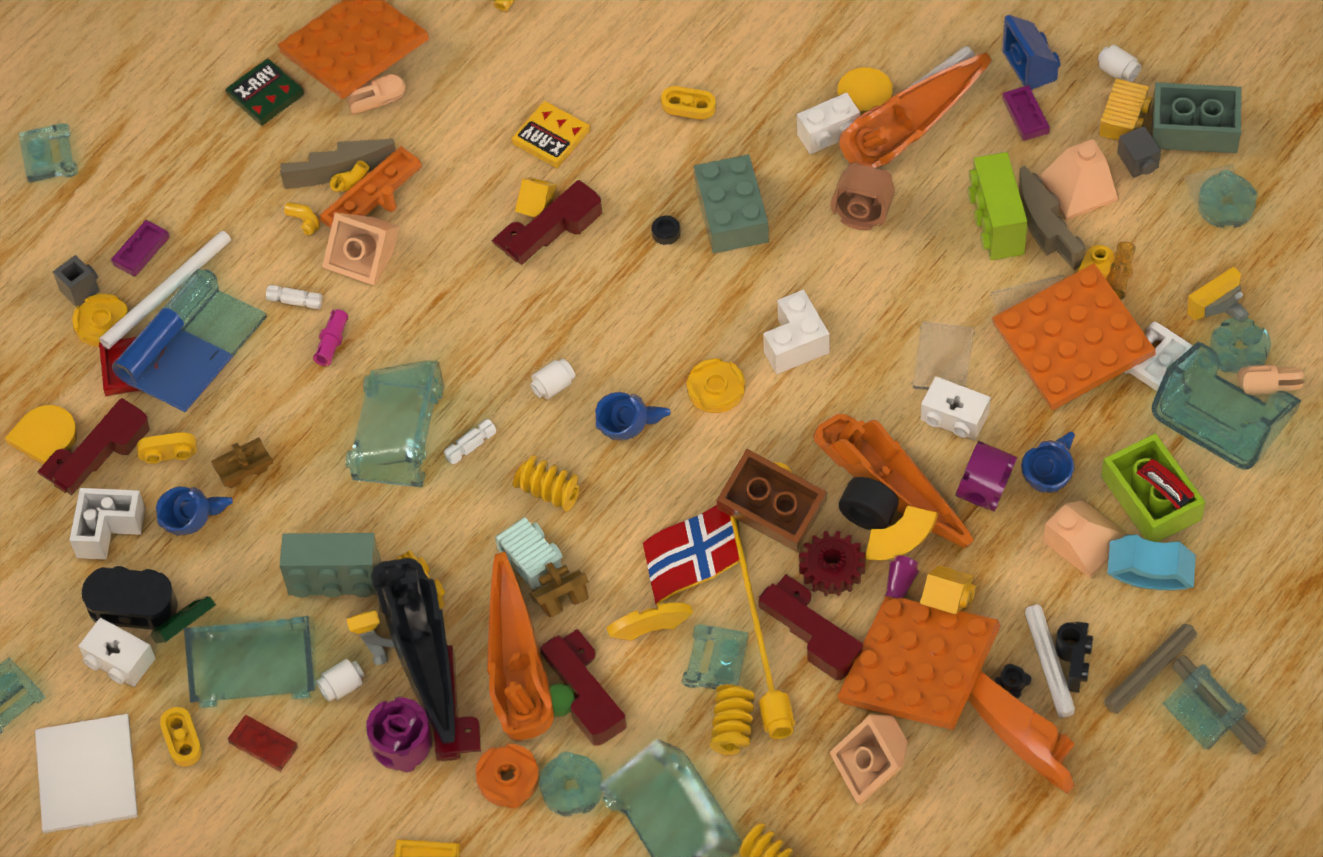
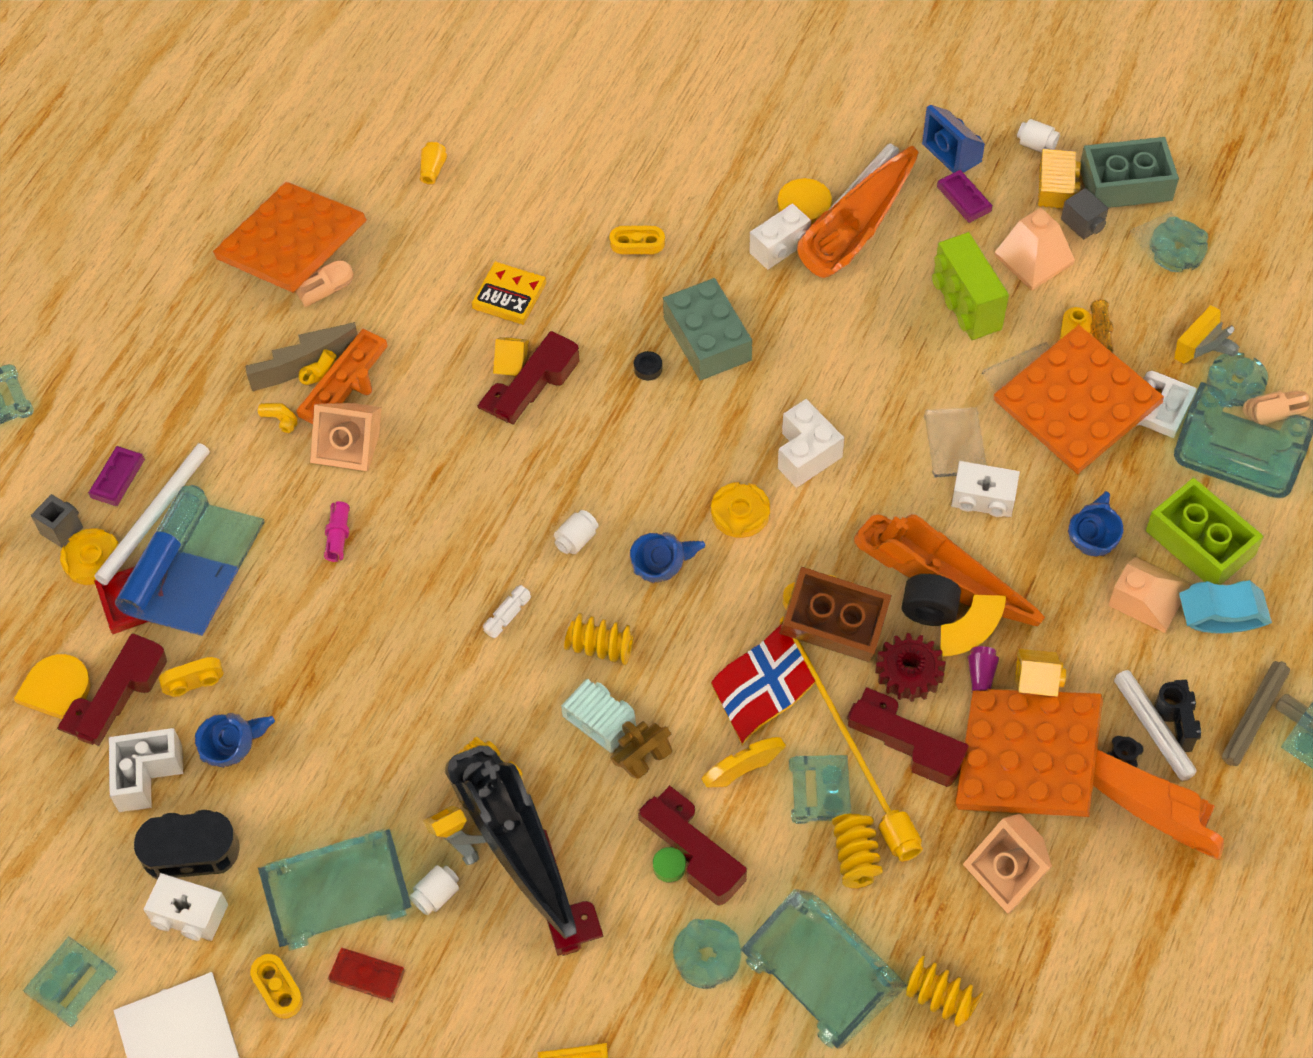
camera: 15 degrees left, 0 degrees up
dark green tile [150,596,216,643] -> none
pearl gold hips [211,437,273,488] -> none
dark green tile [225,58,304,126] -> none
white axle [266,285,323,309] -> none
sand green brick [280,533,381,598] -> none
clear light blue windscreen [346,360,444,488] -> none
magenta brick [366,697,433,772] -> none
orange plate [476,744,539,808] -> none
orange piece [487,551,554,741] -> none
nougat brick [830,162,895,231] -> none
magenta brick [955,440,1017,512] -> none
dark tan slope [1019,165,1085,270] -> none
sticker [1136,459,1194,509] -> none

